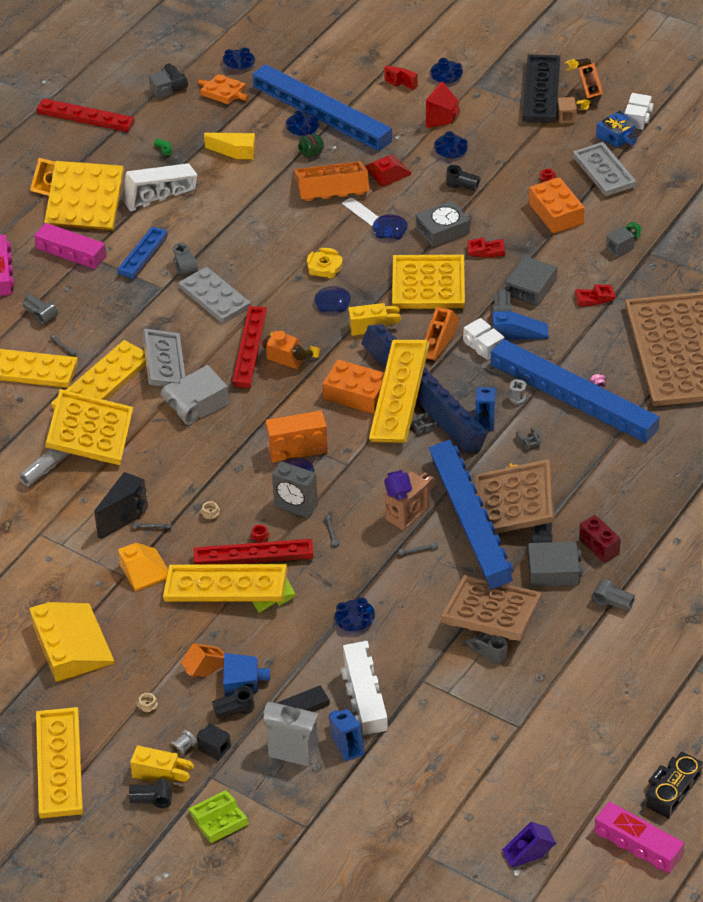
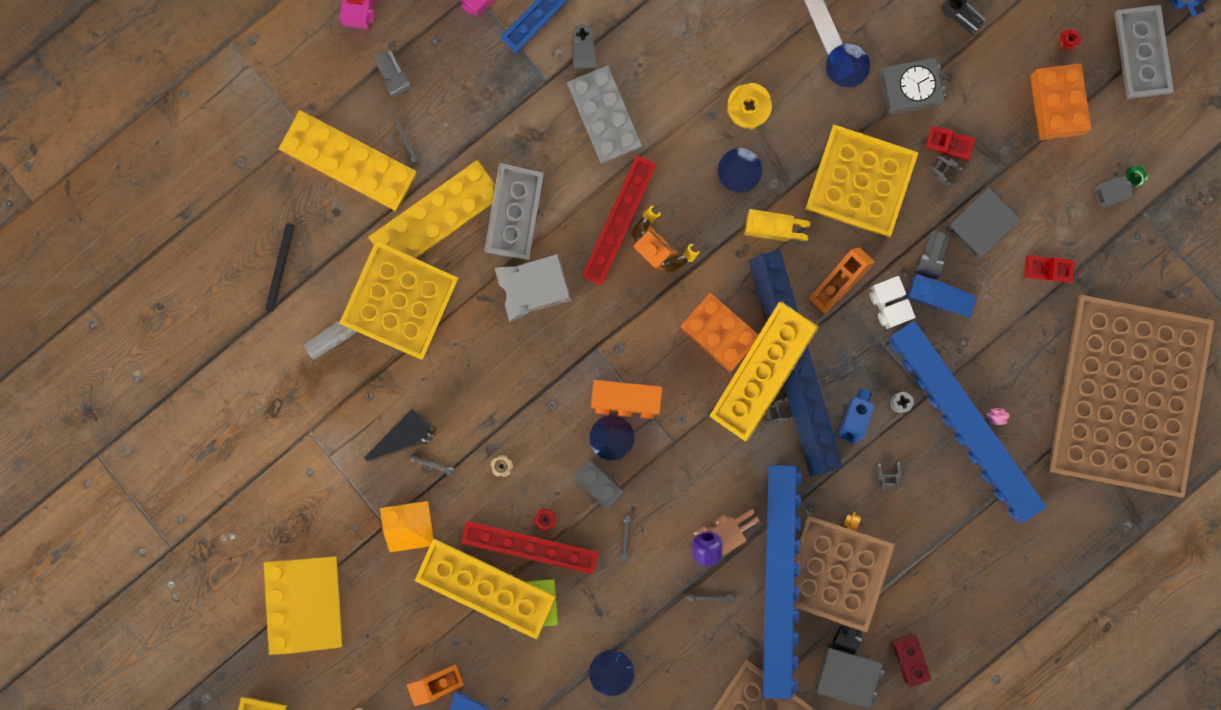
camera: 20 degrees right, 40 degrees up
none -> dark grey piece [929,155,964,187]

